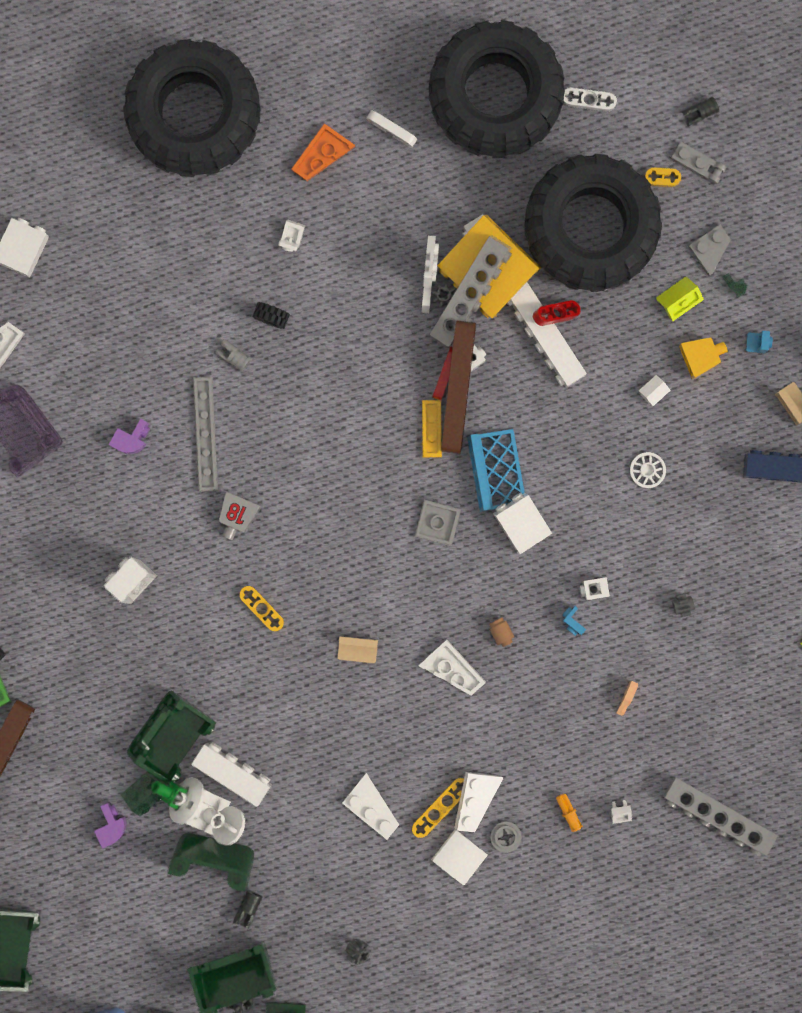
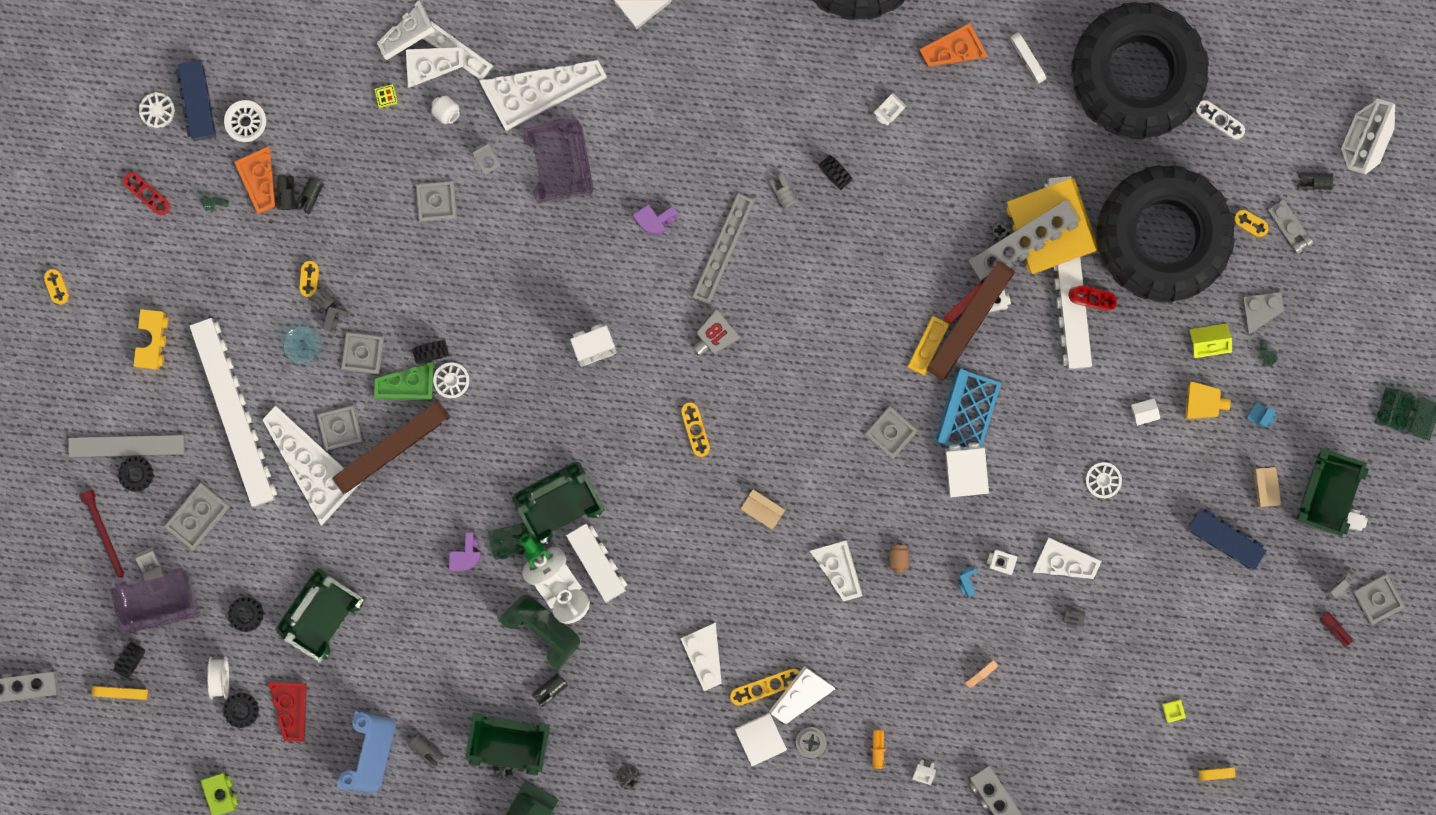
camera: 30 degrees right, 0 degrees up
white wing [422,236,439,313] -> none
none -> white wheel [433,362,469,398]
none -> white wing [1033,537,1102,579]
none -> white wedge [1341,99,1395,175]

